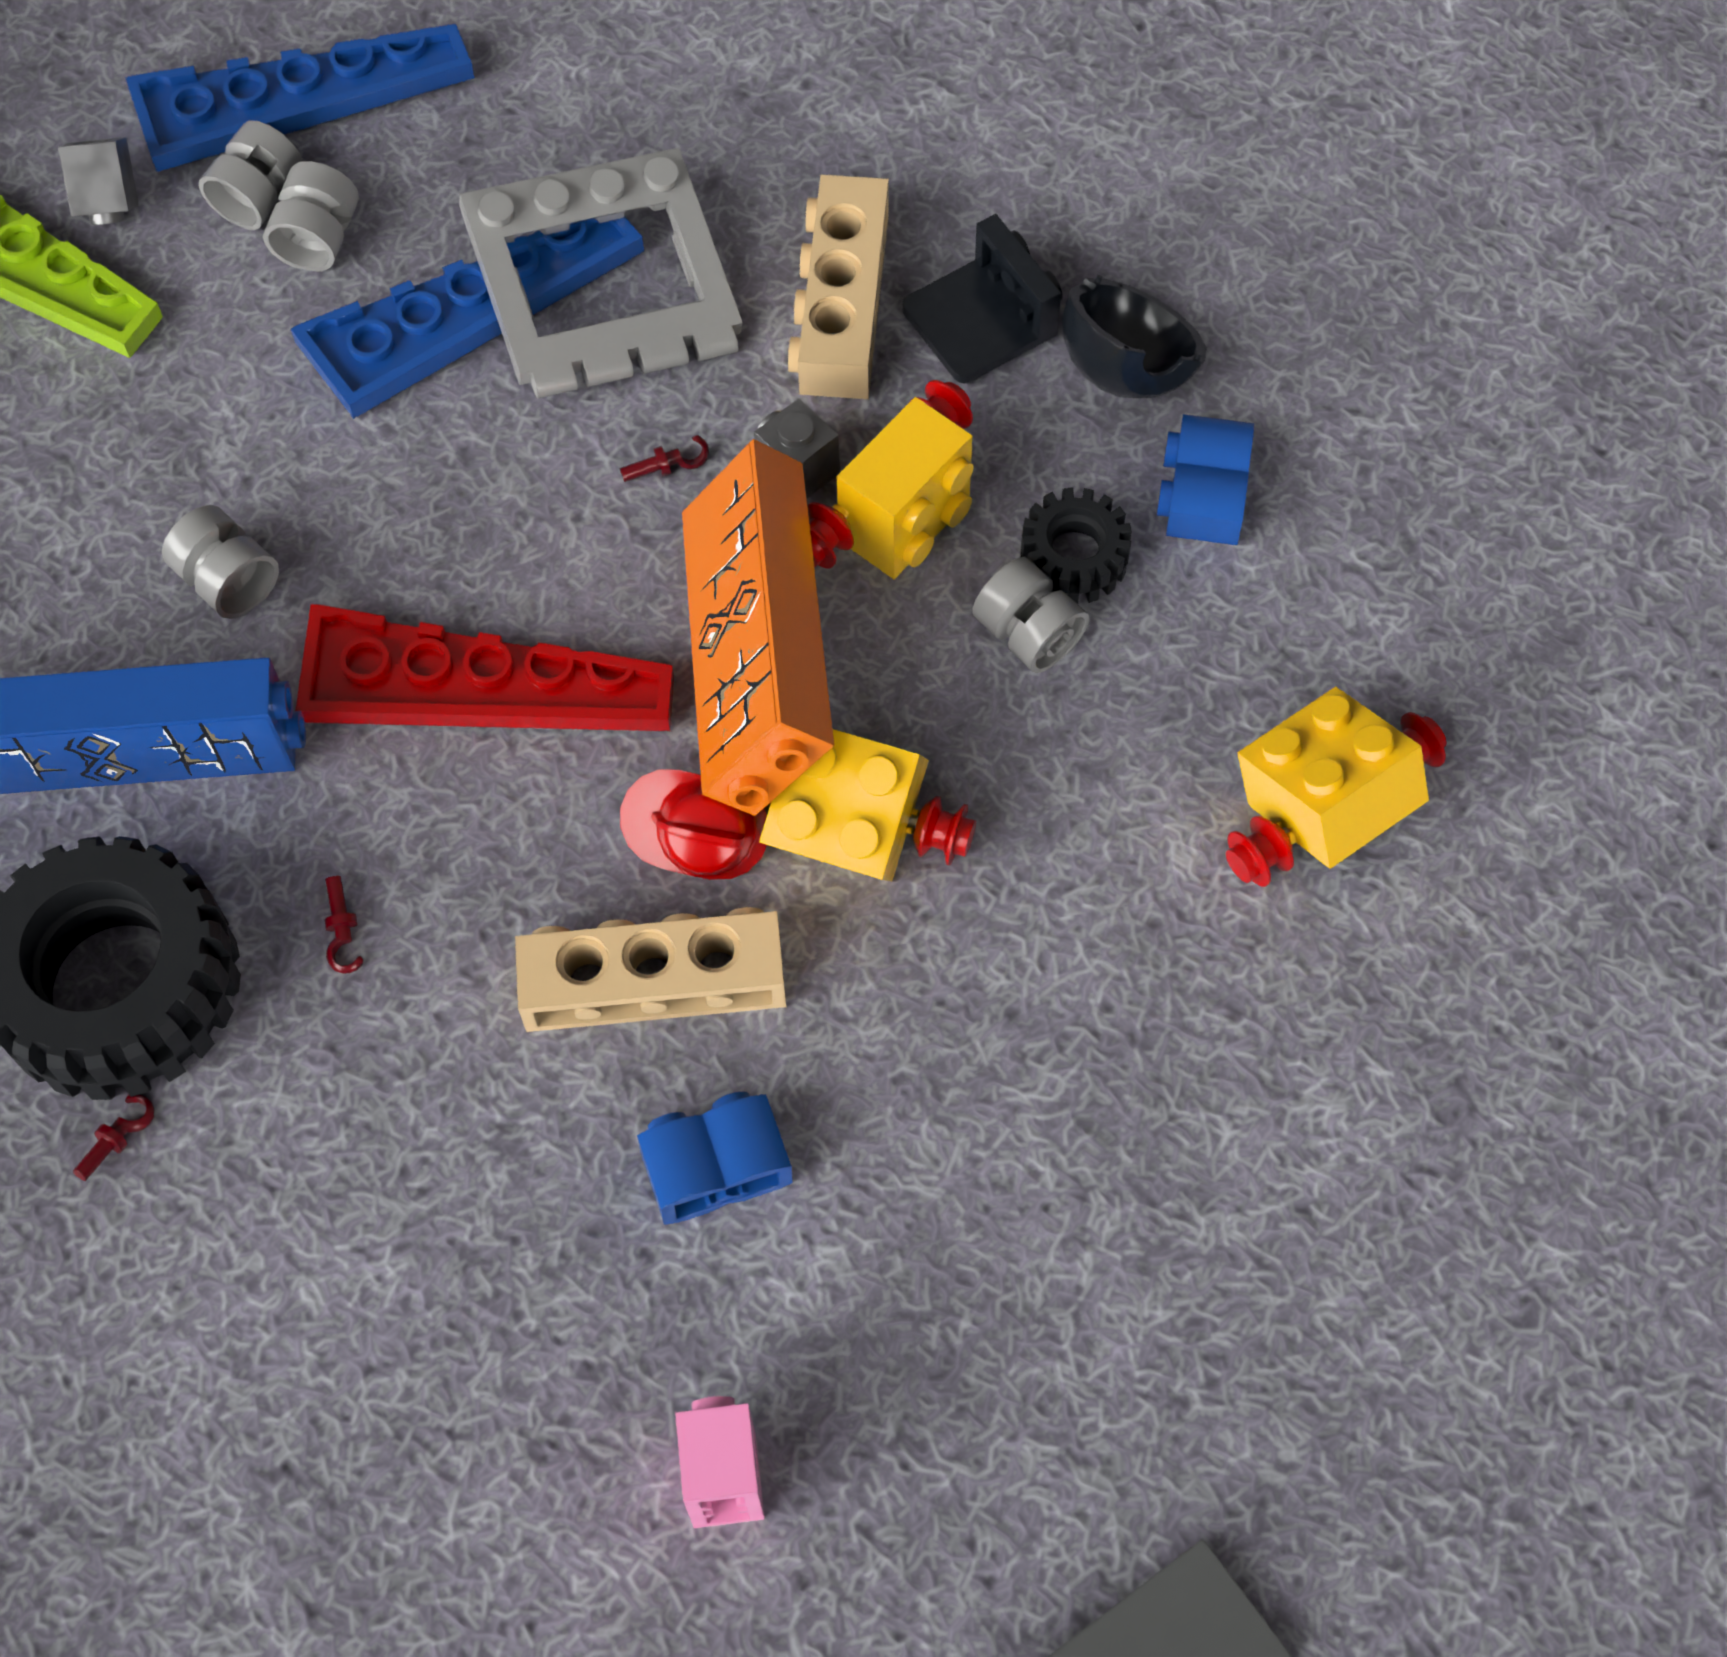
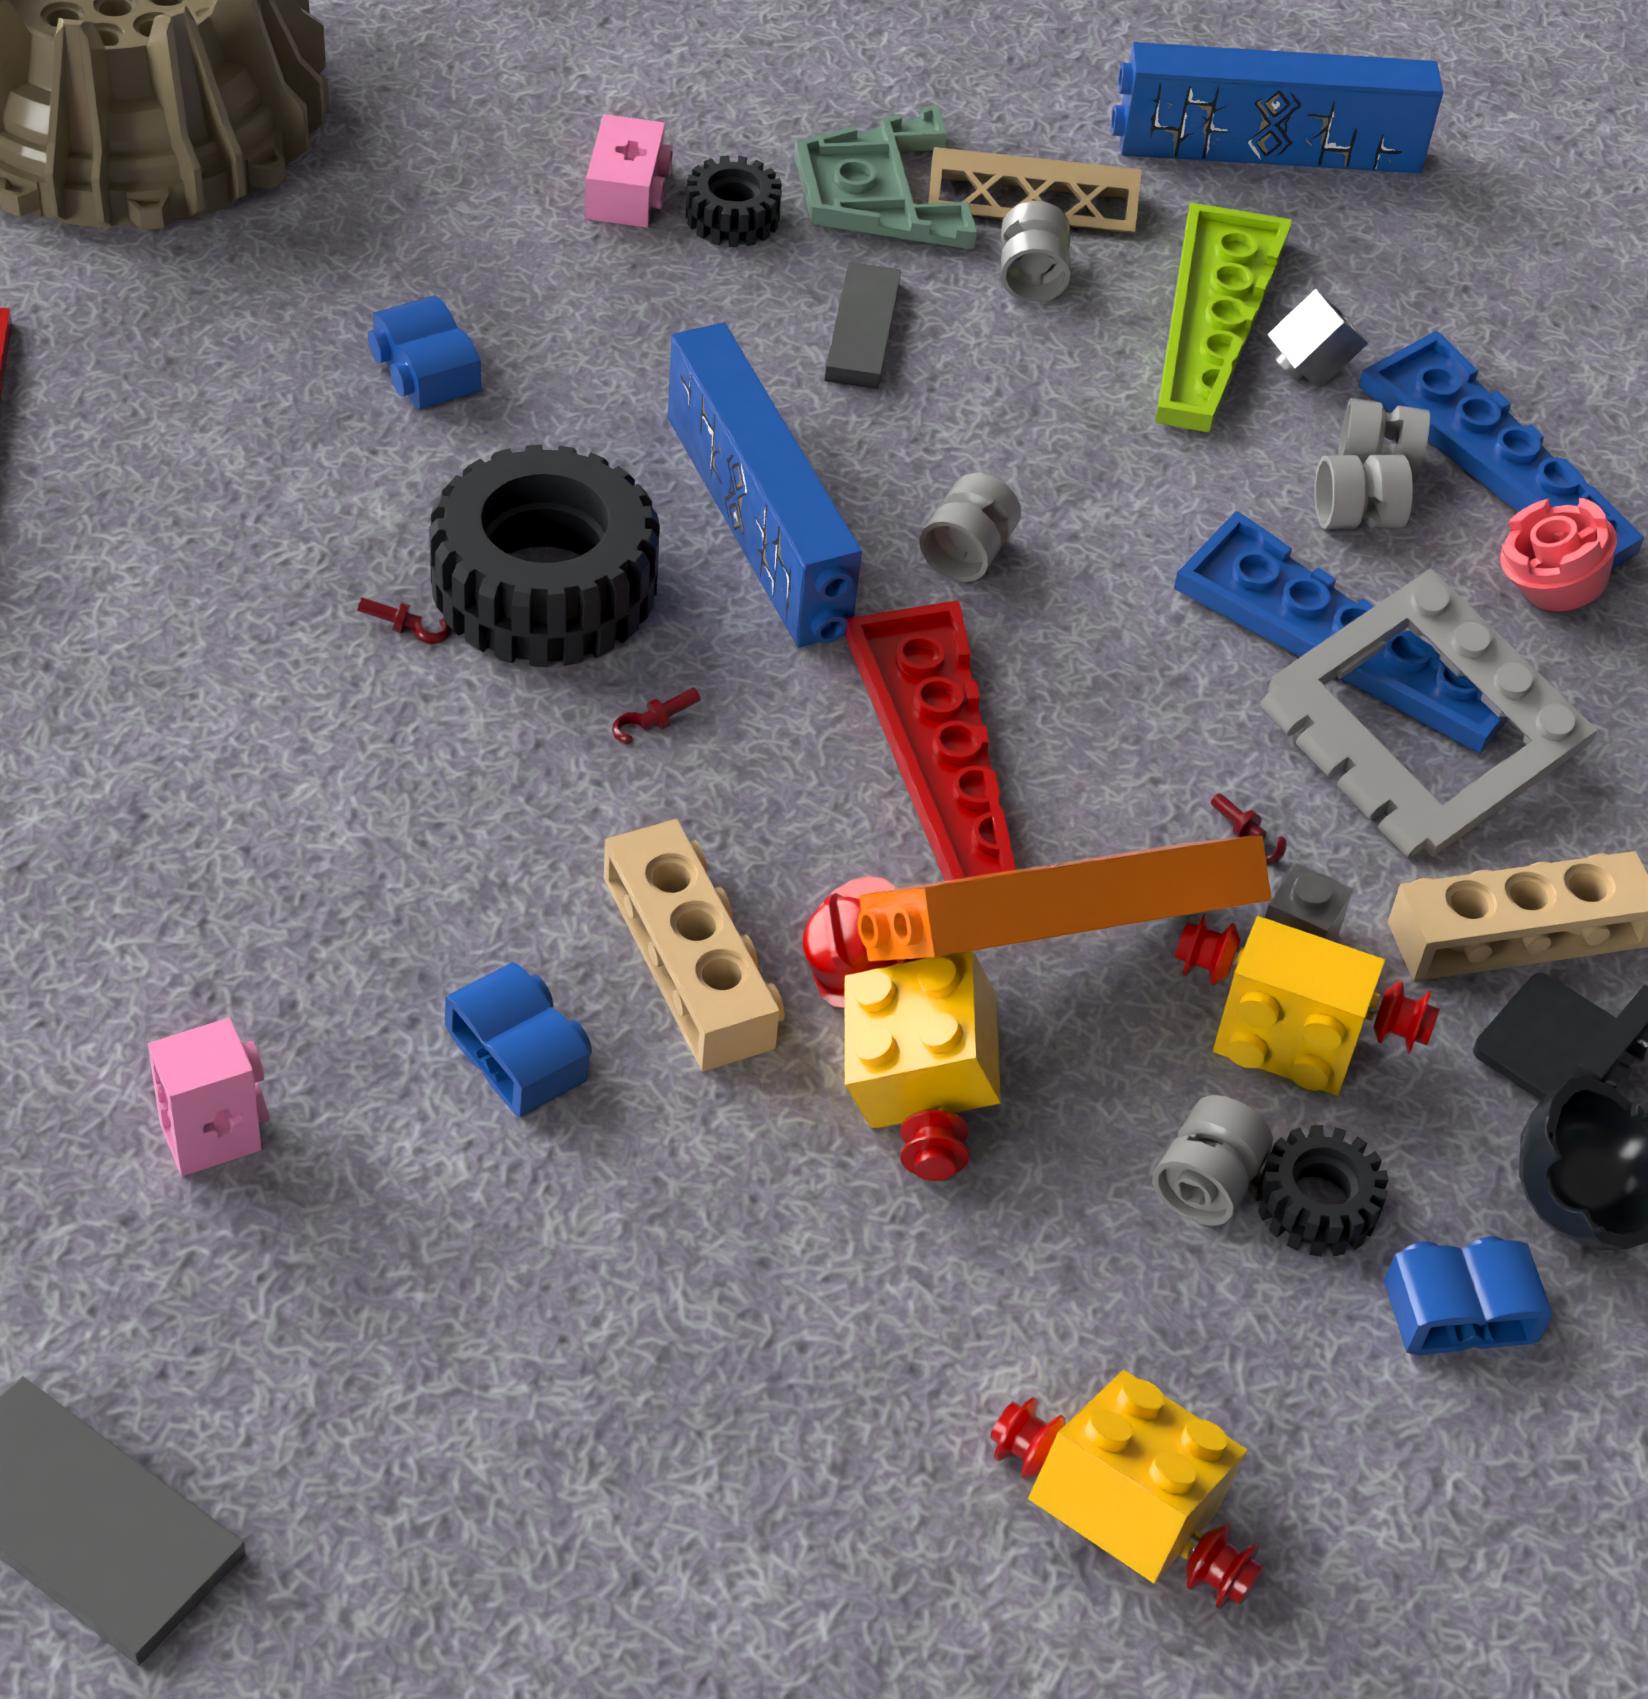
camera: 65 degrees right, 15 degrees down
none -> coral cone [1500,498,1617,612]

